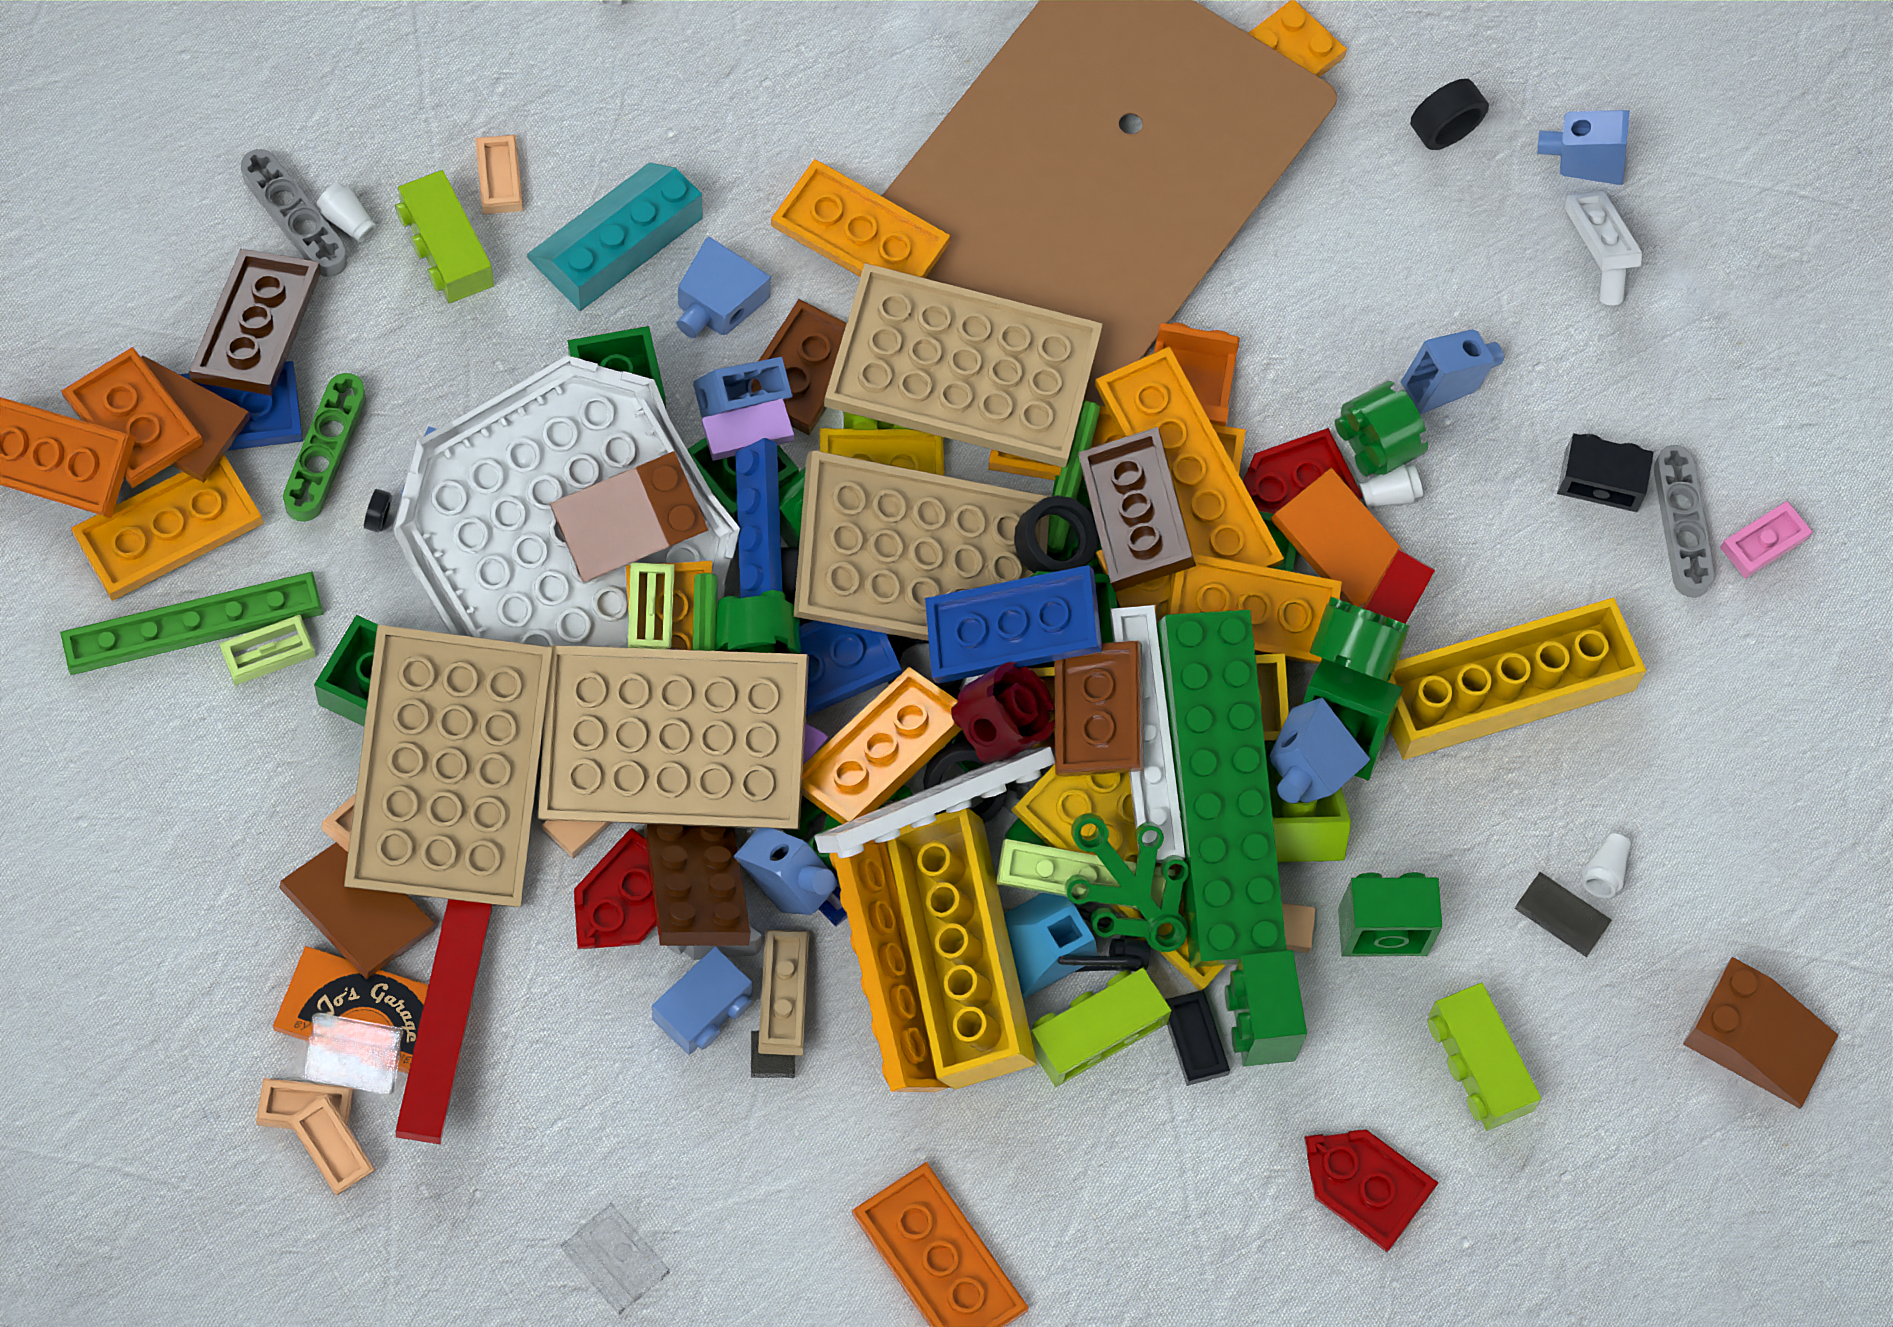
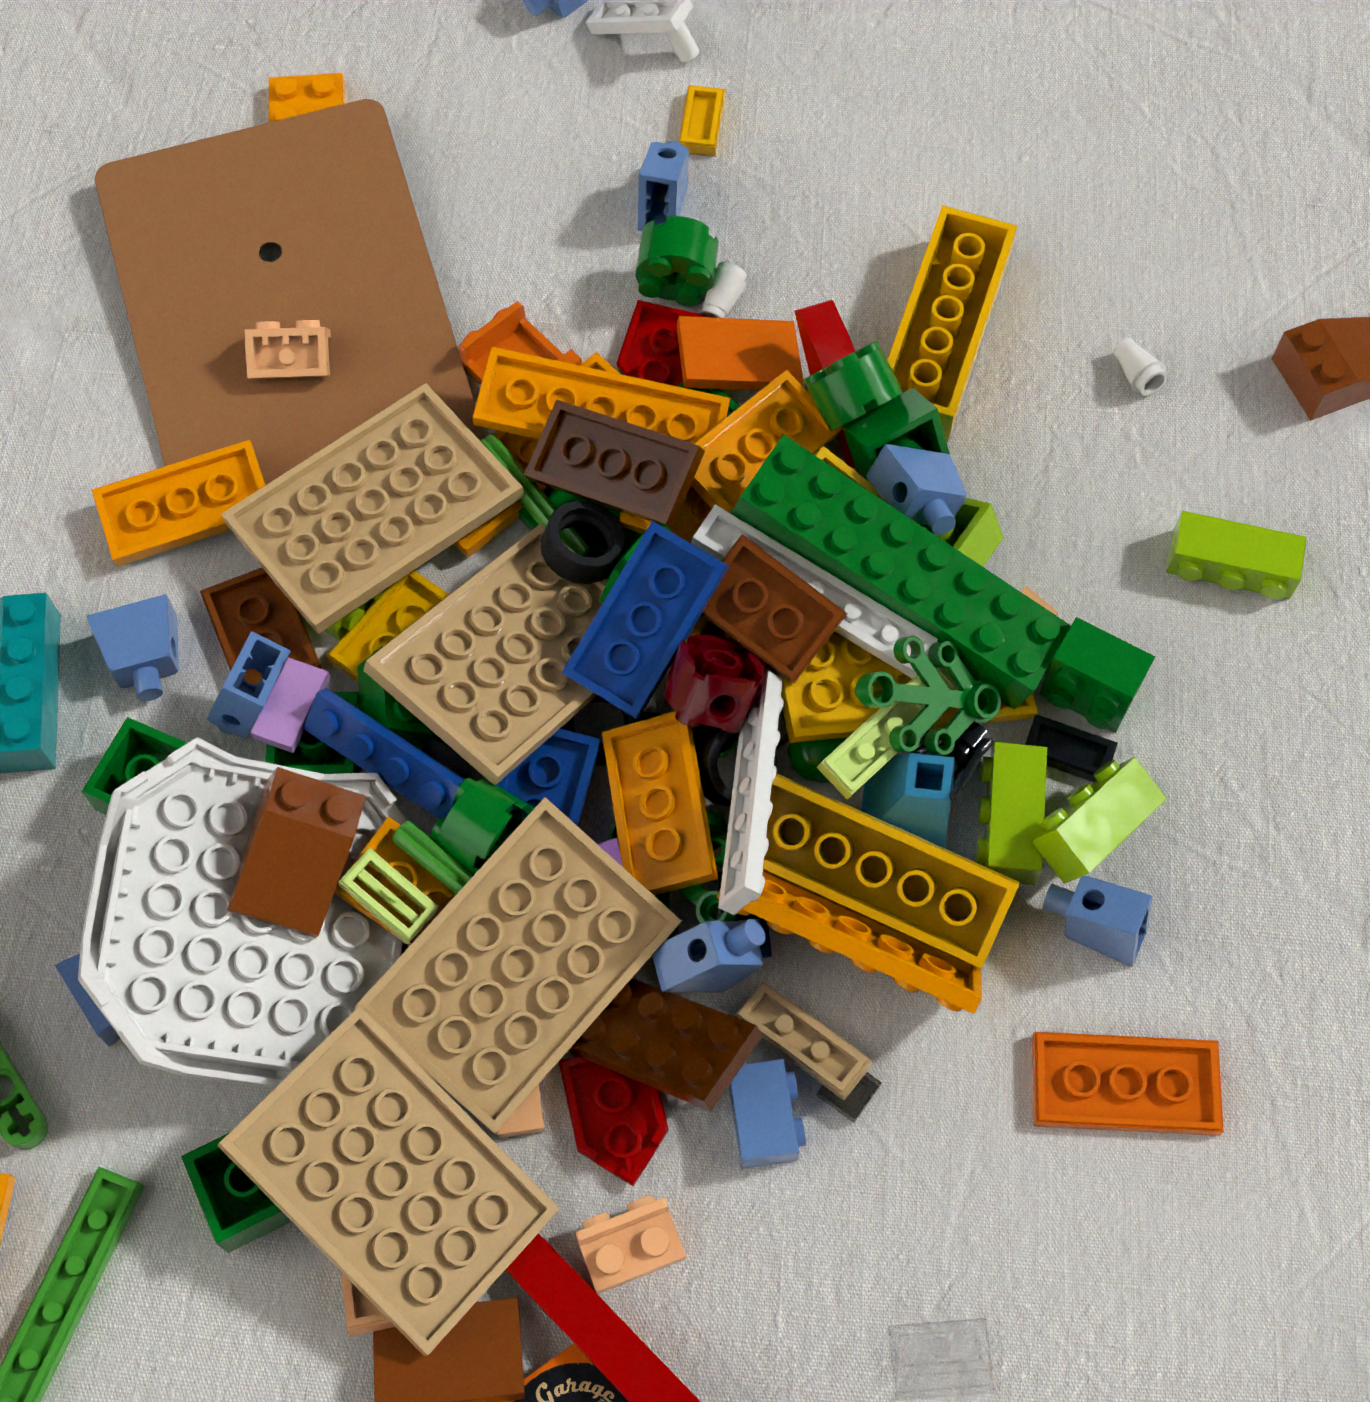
camera: 45 degrees left, 0 degrees up
yellowish green tile [219,615,316,686] -> none
black tile [364,488,392,533] -> none
red tile [1304,1129,1439,1253] -> none
green brick [1338,872,1442,957] -> none
black tyre [1410,78,1489,150] -> none
clear smoke tile [1514,872,1612,958] -> none
black brick [1557,433,1654,512] -> none
light grey beam [1654,445,1715,598] -> none
bright pink plate [1720,501,1813,579] -> none
none -> light nougat bracket [244,320,331,379]
none -> light nougat bracket [575,1195,686,1294]
none -> yellow tile [679,85,725,156]
none -> lime brick [1032,757,1167,884]
none -> medium blue torso [1043,876,1152,967]

